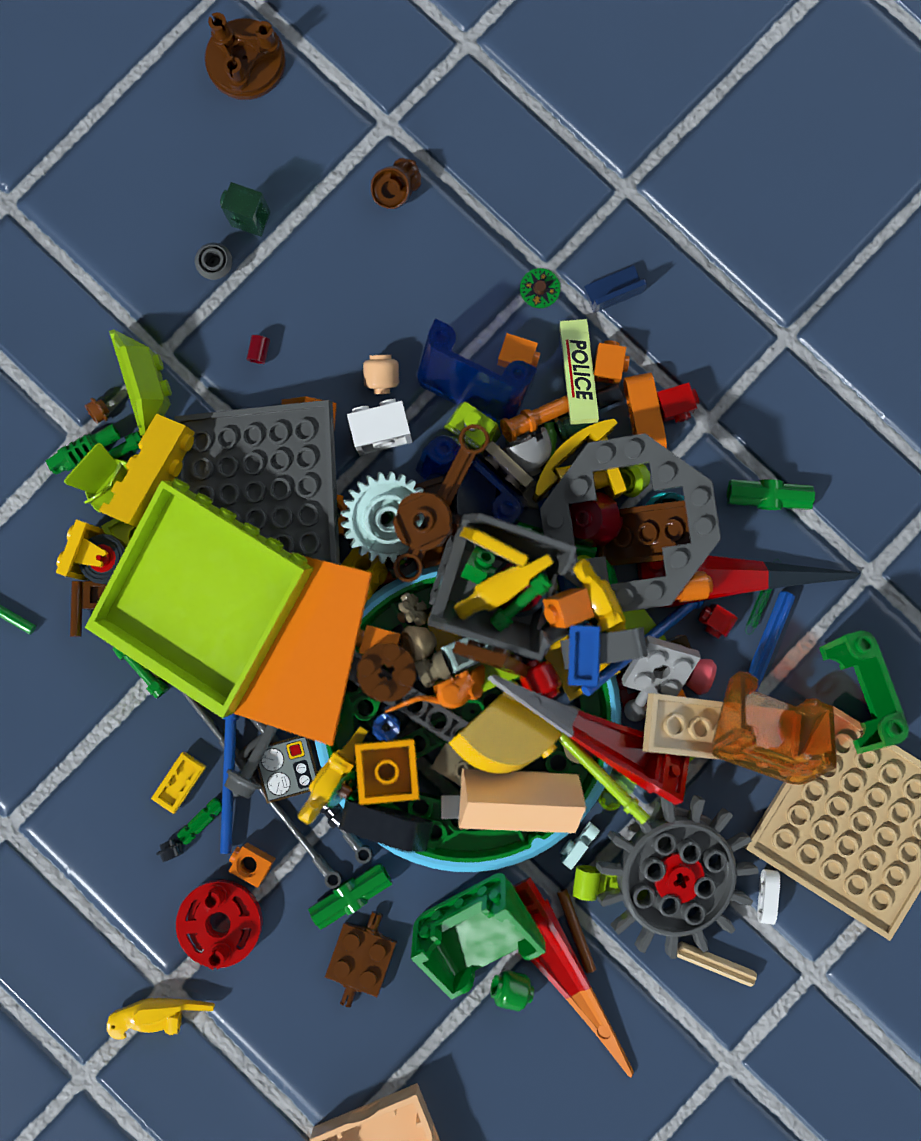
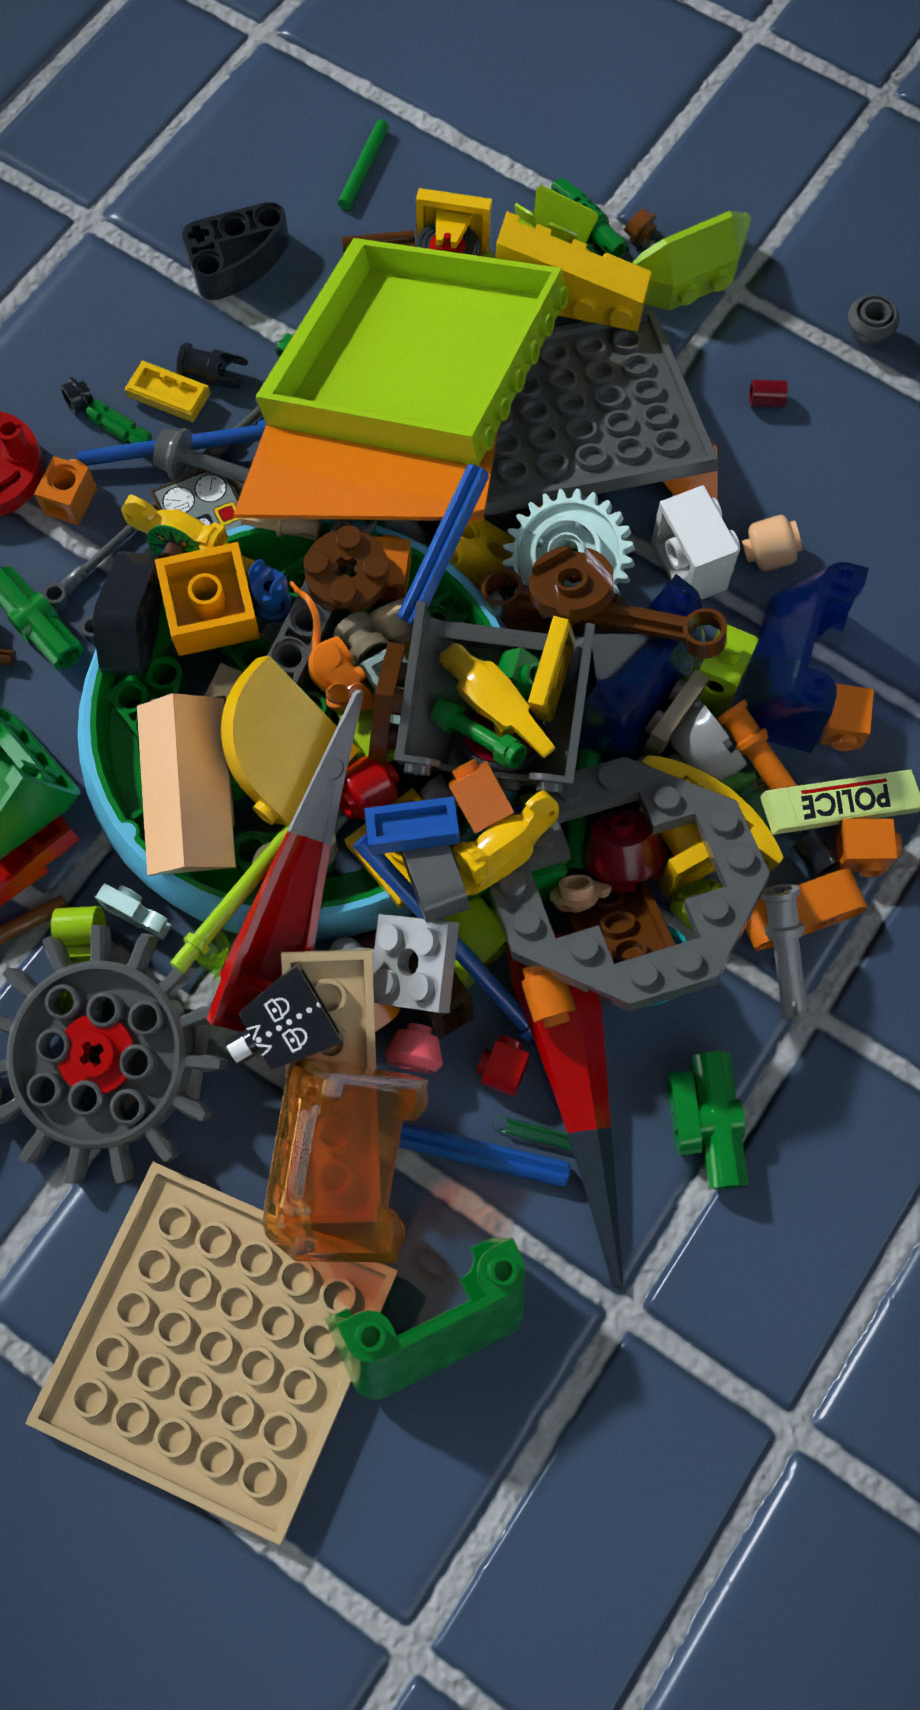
camera: 80 degrees right, 15 degrees down
dark tan plant [397,592,428,627] -> none
red brick [657,382,699,423] -> none
white beam [757,869,780,924] -> none
none -> black piece [176,342,248,389]
none -> black beam [182,202,290,301]
none -> black torso [225,962,343,1069]
none -> blue axle [398,464,489,625]
none -> light nougat animal [549,874,612,913]
none -> green beam [667,1070,702,1156]
none -> light grey pin [760,884,809,1019]

